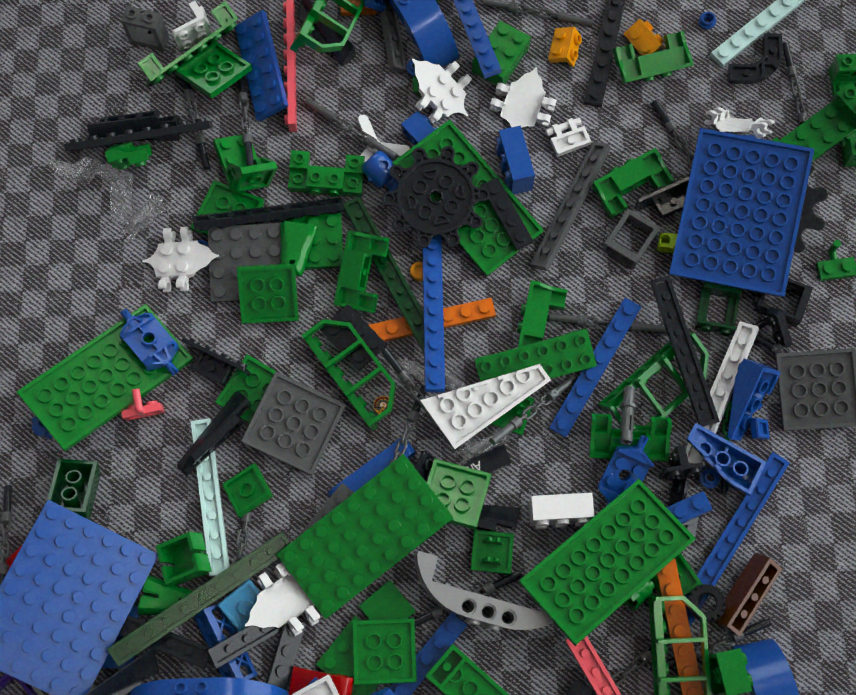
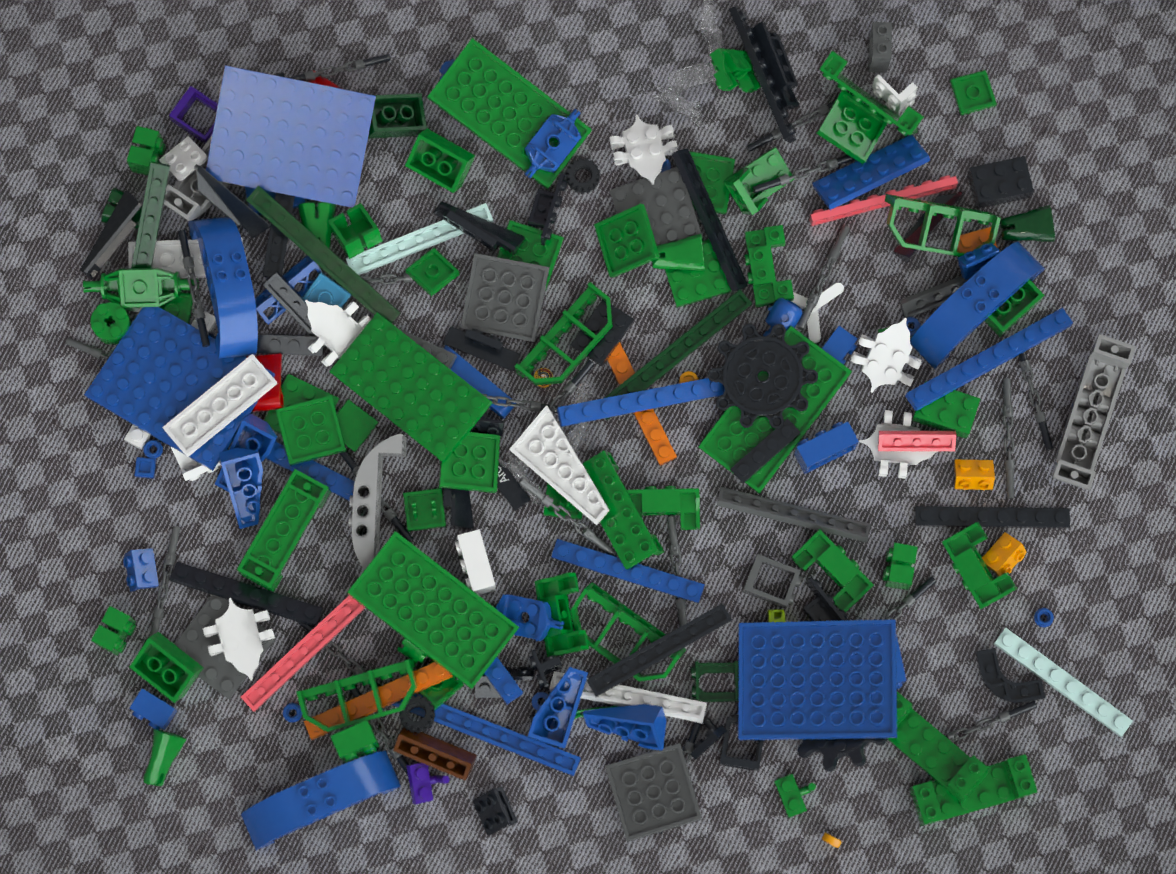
camera: 75 degrees right, 5 degrees up
coral plate [121,389,165,421] -> none
green bracket [333,230,390,313] -> none
white plate [545,117,592,157] -> none
dark grey pin [620,386,636,445] -> none
white animal [704,107,775,138] -> none
blue tile [750,418,770,440] -> none
none -> green brick [405,129,476,193]
none -> dark purple plate [406,762,450,804]
none -> black bracket [444,327,520,371]
none -> black bracket [473,787,518,836]
none -> black tyre [566,158,600,194]
none -> coral plate [878,431,956,451]
none -> green piece [882,543,918,590]

